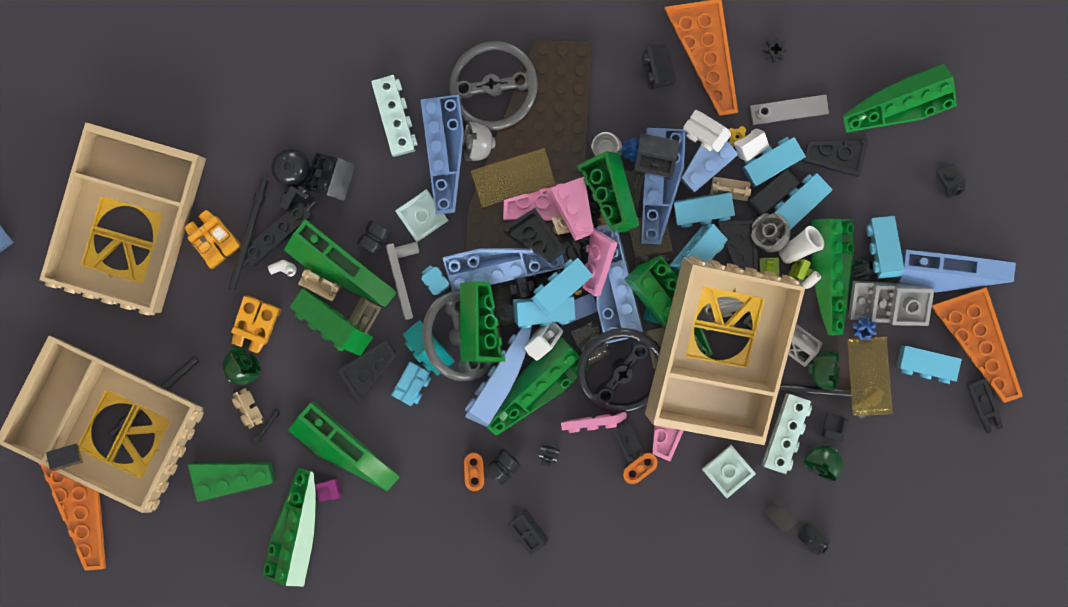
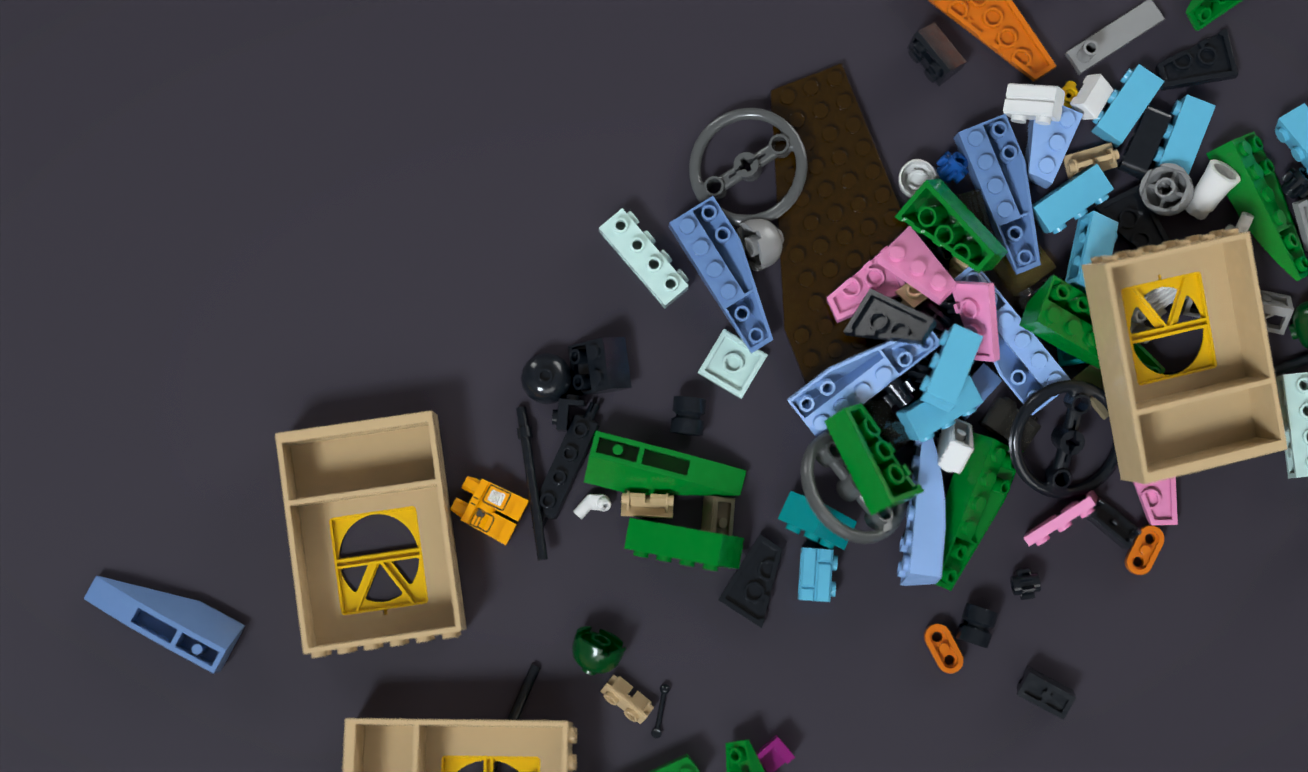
camera: 25 degrees left, 5 degrees down
light orange hips [231,295,282,353] -> none
green wedge [288,401,400,491] -> none
light grey piece [385,242,419,320] -> none
medium azure brick [421,265,450,295] -> none
clear yellow tile [471,148,556,208] -> none
black slope [633,133,679,179] -> none
light aqua tile [702,444,756,498] -> none
lime tile [759,258,779,276] -> none
lime tile [789,259,813,280] -> none

